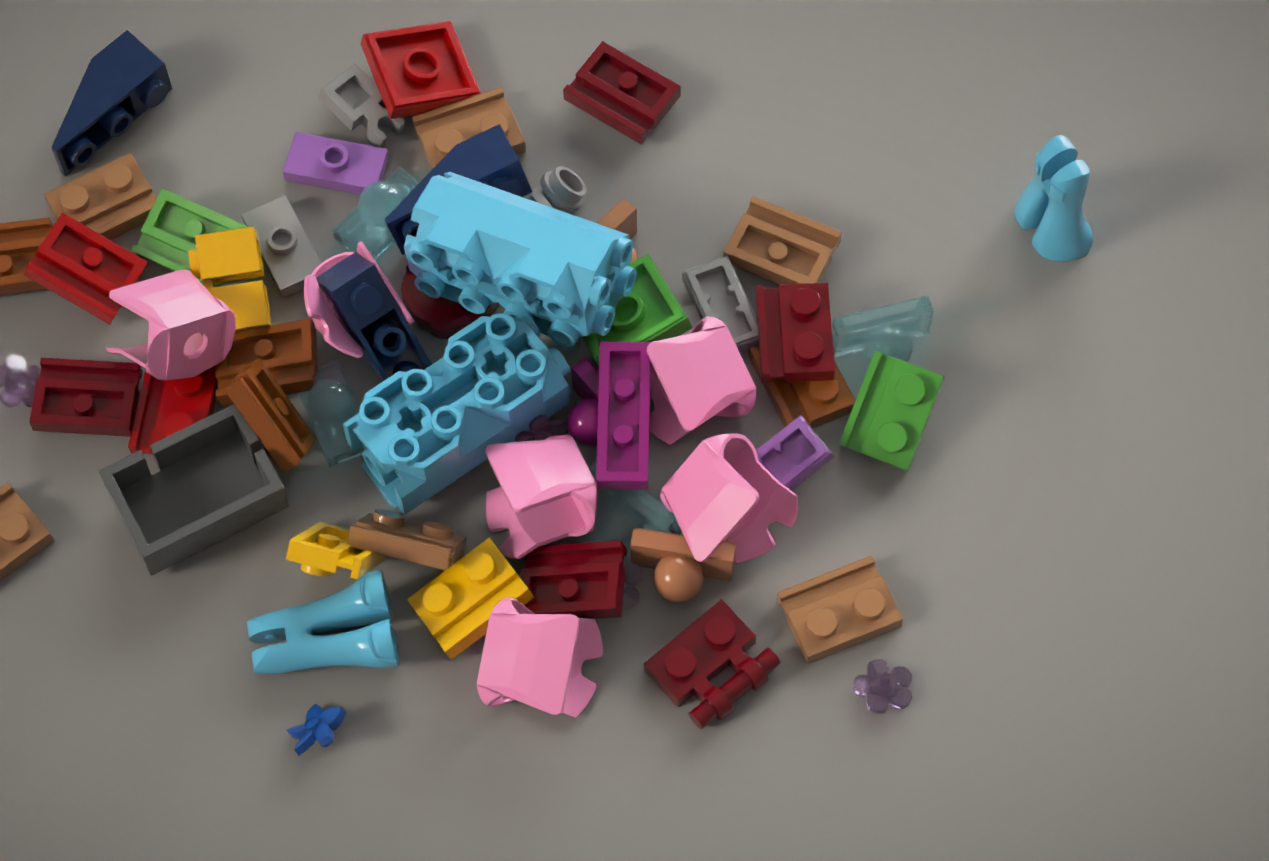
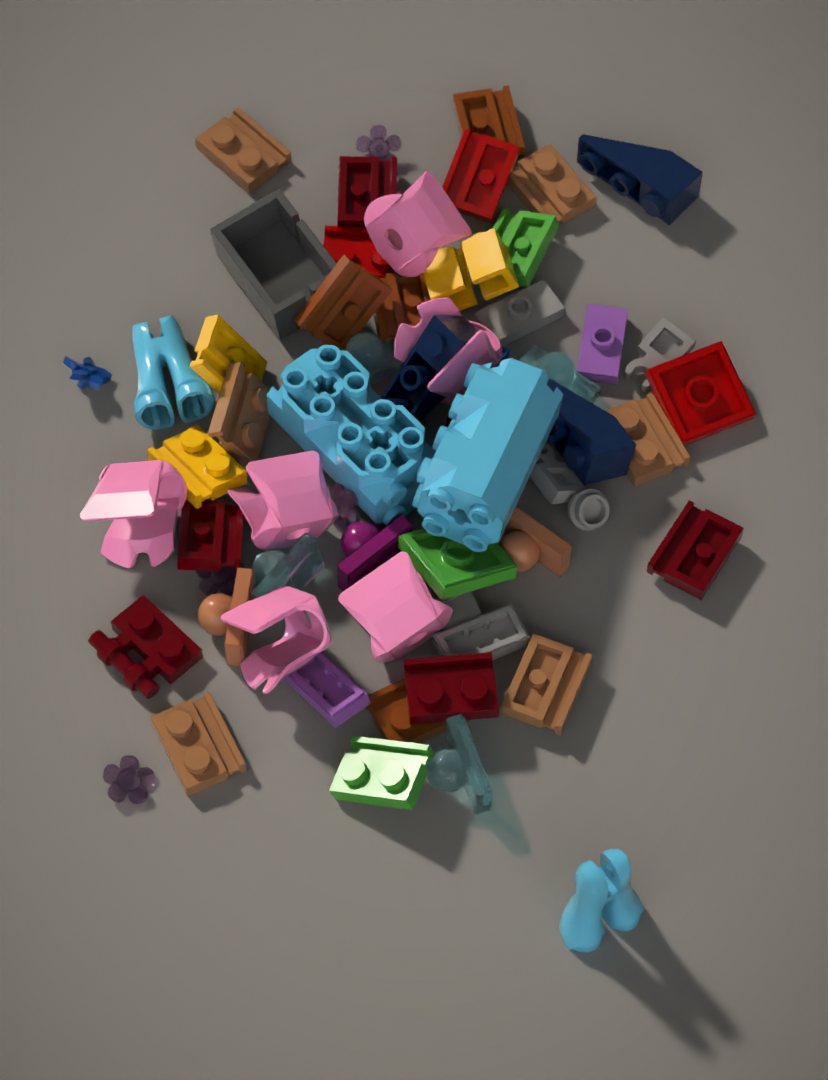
camera: 85 degrees right, 5 degrees down
magenta plate [596,342,651,490] -> none

